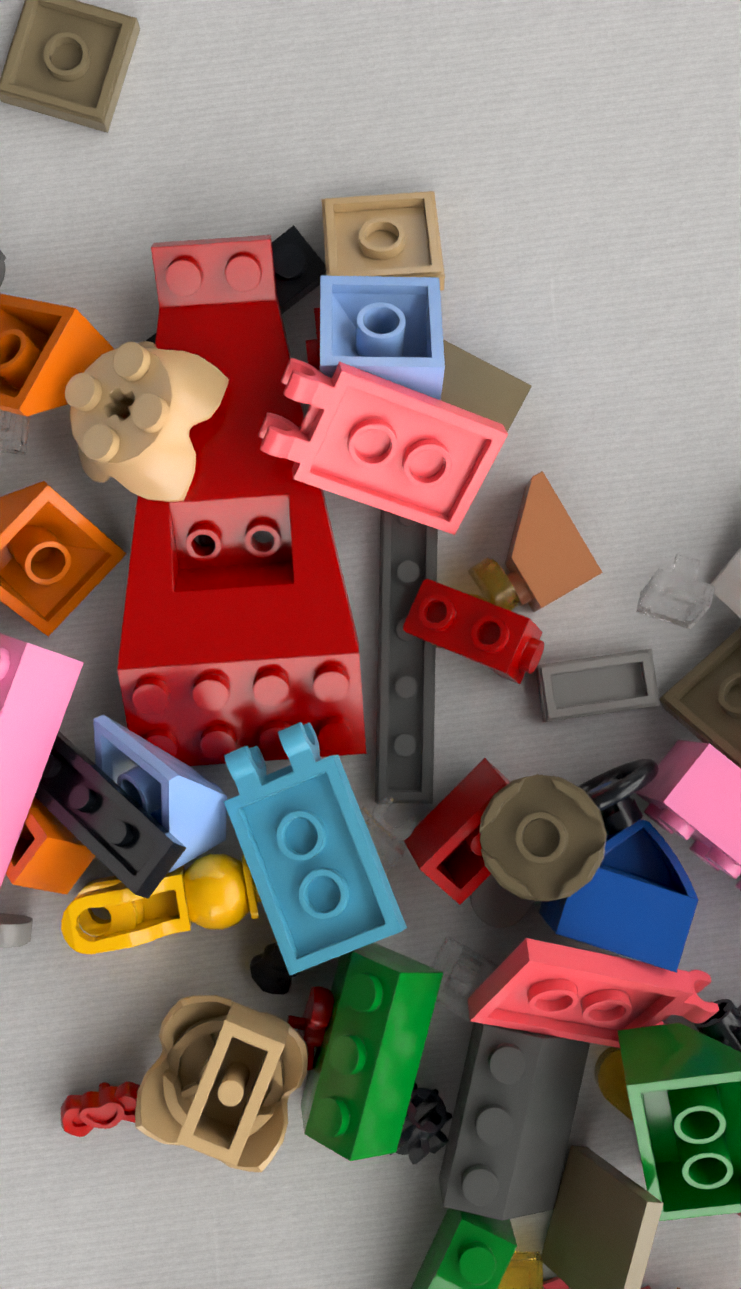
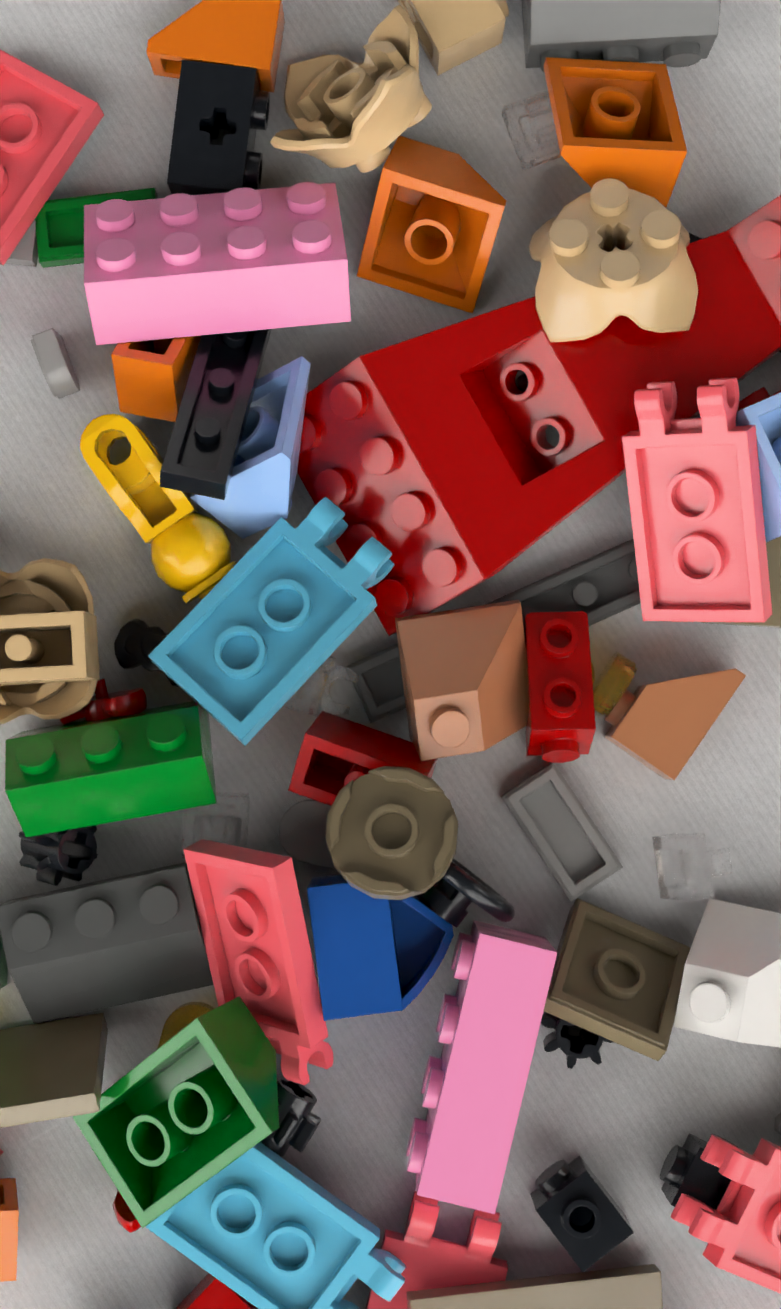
camera: 65 degrees right, 0 degrees up
none -> nougat slope [395,600,529,761]

